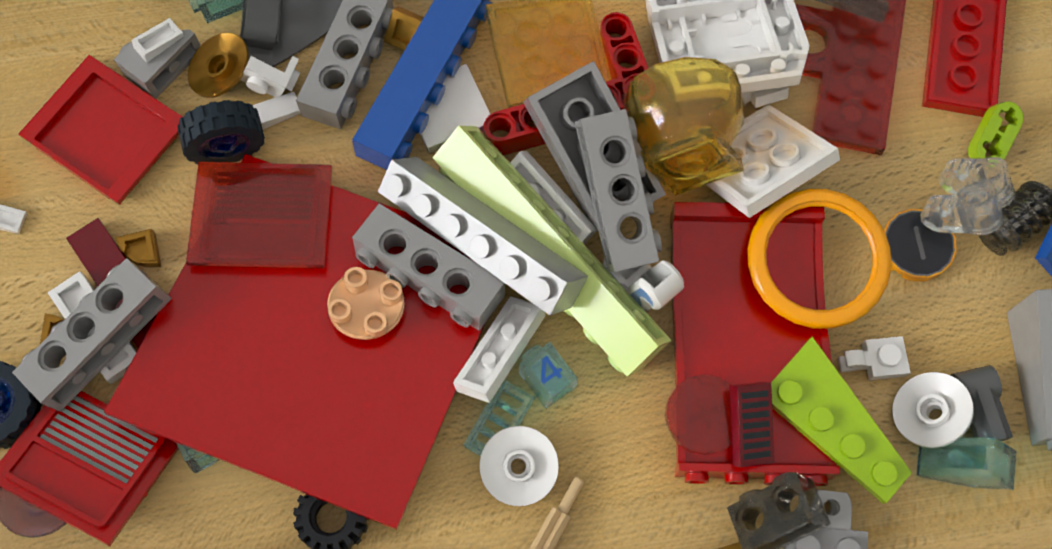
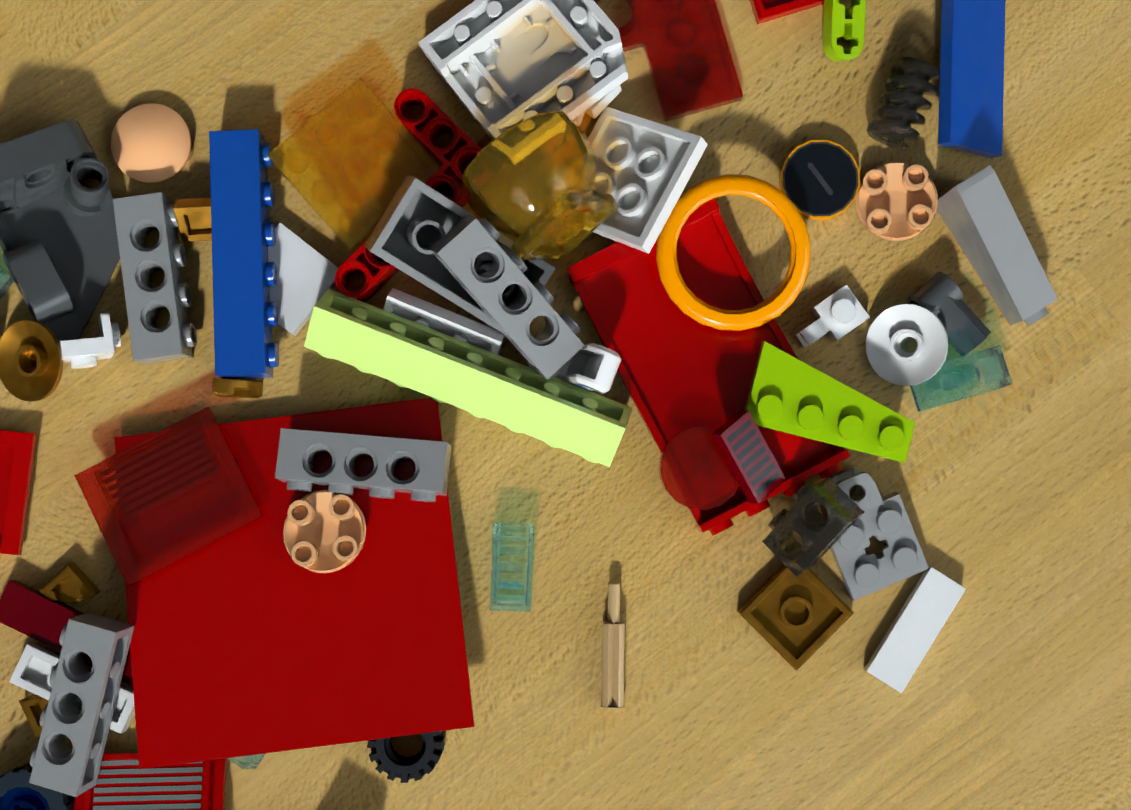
camera: 25 degrees left, 15 degrees up
black wheel [177,100,265,166] -> none
white piece [253,92,301,130] -> none
brick [378,157,588,316] -> none
white plate [453,296,546,403] -> none
white dish [479,426,559,506] -> none
clear light blue brick [519,342,578,409] -> none
clear piece [920,157,1015,235] -> none
none -> pearl gold tile [212,378,263,399]
none -> light nougat dish [856,161,938,241]

